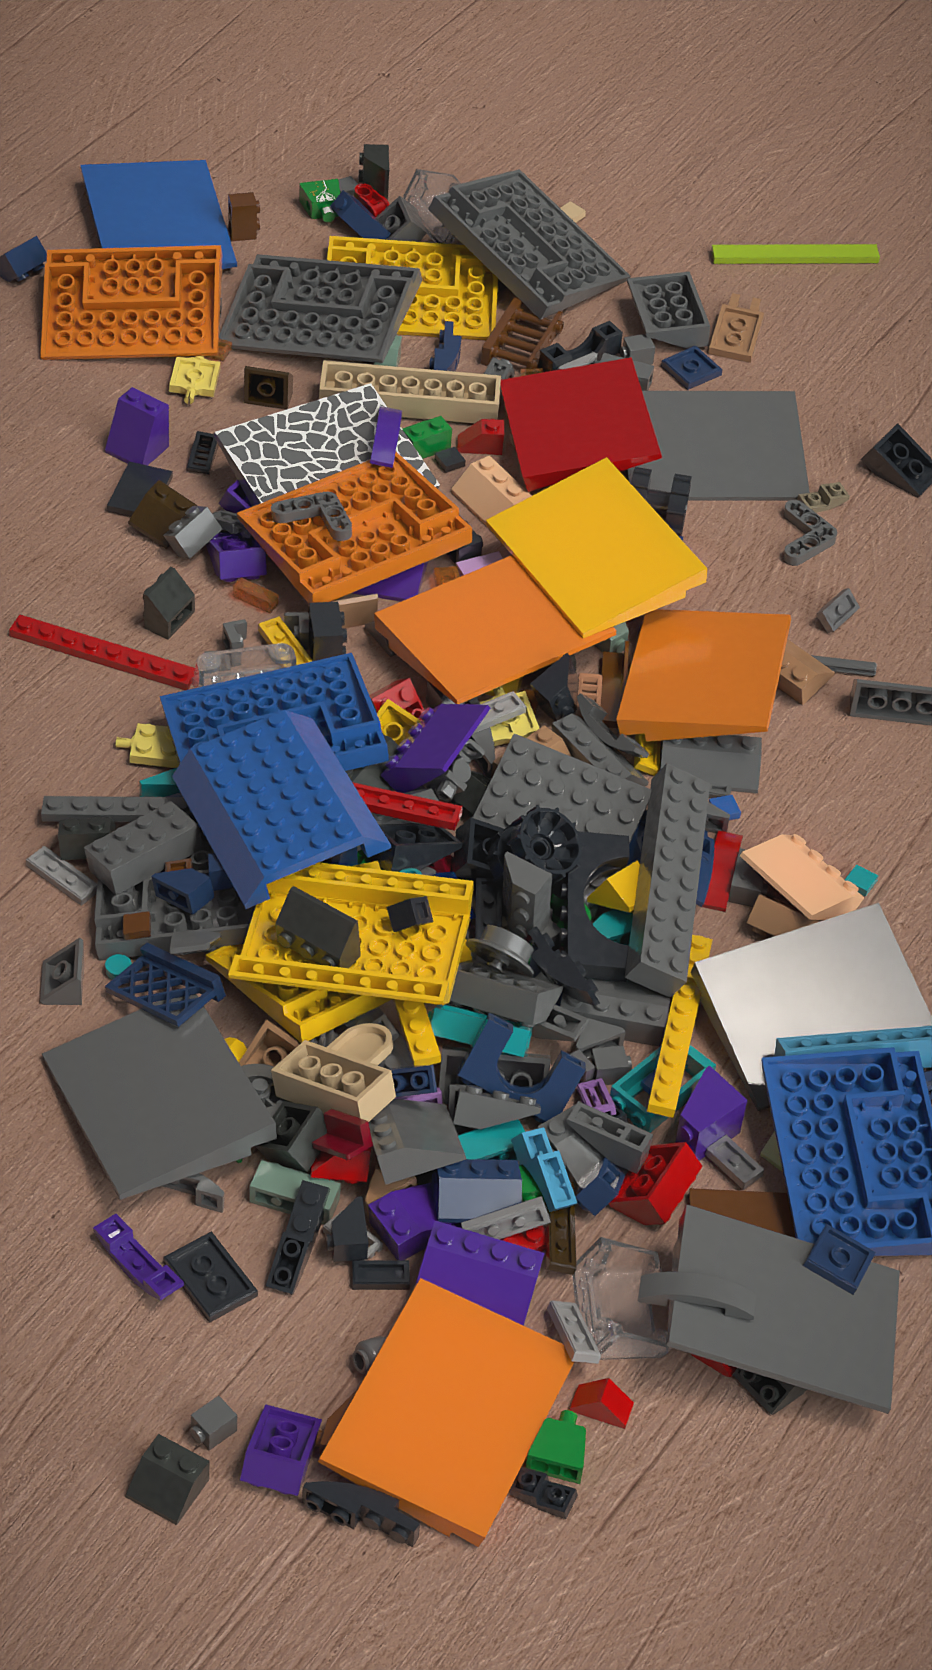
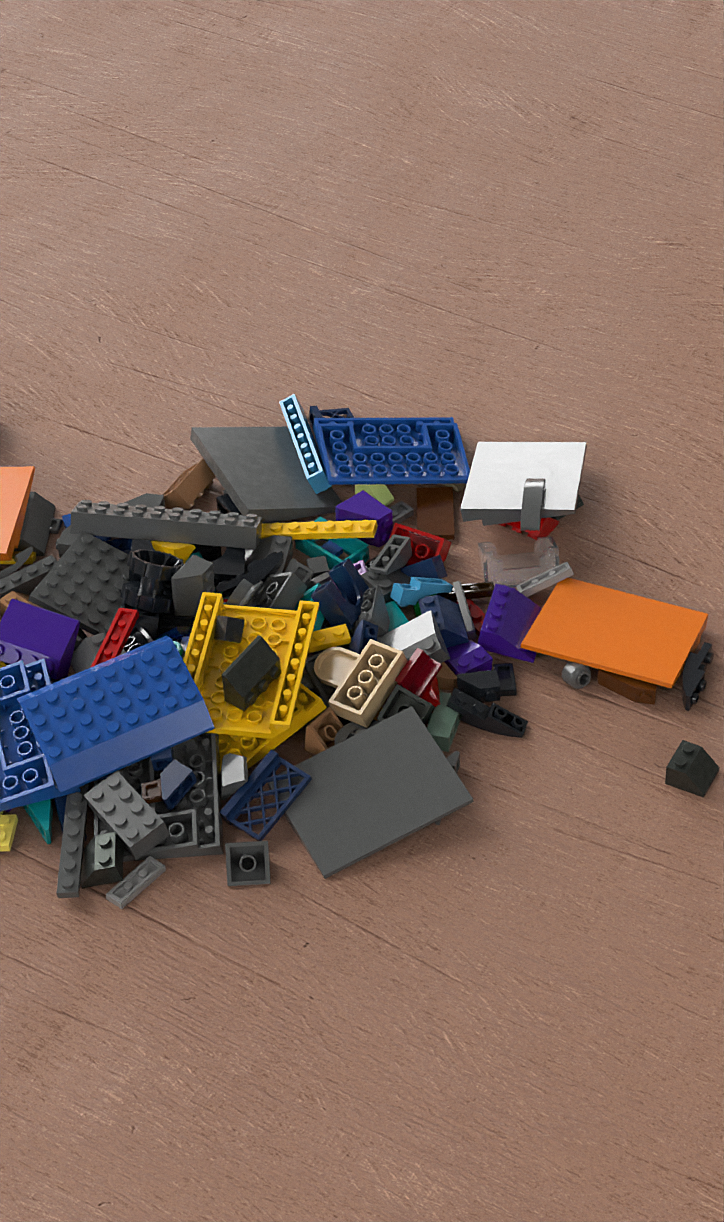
camera: 85 degrees left, 5 degrees down
dark purple slope [93,1214,184,1300] -> none
teal tile [105,954,132,980] -> none
reddish brown tile [123,911,151,940] -> none
black tile [163,1231,258,1323] -> none
dark grey brick [190,1395,237,1451] -> none
dark purple slope [240,1404,322,1496] -> none
black slope [509,1467,578,1519] -> none
green torso [526,1410,586,1484] -> none
red slope [570,1378,634,1429] -> none
light nougat slope [740,834,864,920] -> none
dark blue tile [803,1224,876,1295] -> none
teal tile [845,864,879,897] -> none

